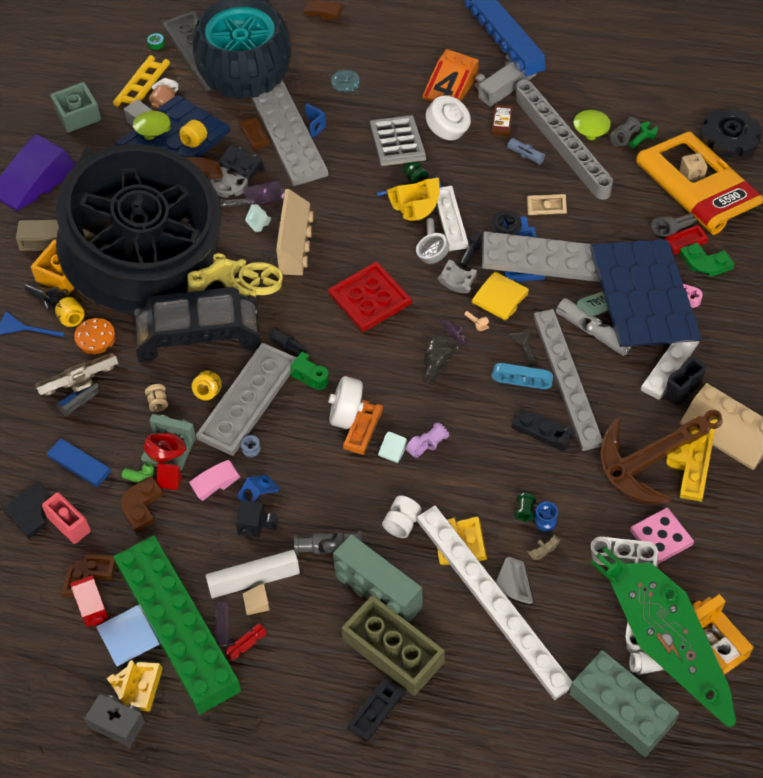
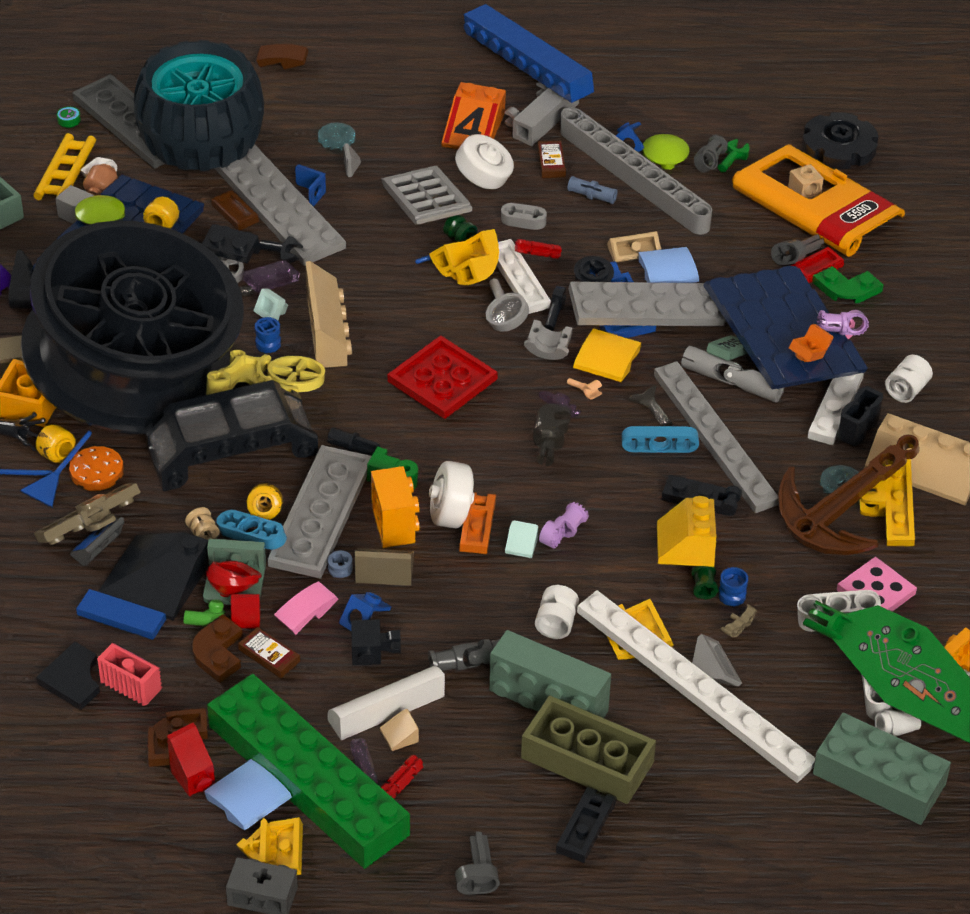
camera: 15 degrees left, 10 degrees down
none -> blue piece [20,431,92,508]
none -> black slope [98,532,209,621]
none -> dark azure beam [216,510,287,550]
none -> tile [238,627,300,678]
none -> blue wheel [255,317,281,353]
none -> black bar [260,236,303,263]
none -> light grey slope [343,143,361,177]
none -> dark tan slope [355,548,414,586]
none -> light orange brick [371,466,420,548]
none -> dark grey piece [455,831,500,895]
none -> light grey beam [501,203,547,230]
none -> red axle [515,239,562,259]
none -> blue bracket [615,122,644,153]
none -> light blue slope [638,247,699,283]
none -> yellow slope [657,496,716,567]
none -> orange bracket [789,324,833,362]
none -> lavender connector [817,310,869,336]
none -> clear light blue gear [820,465,859,493]
none -> white wheel [885,355,933,403]

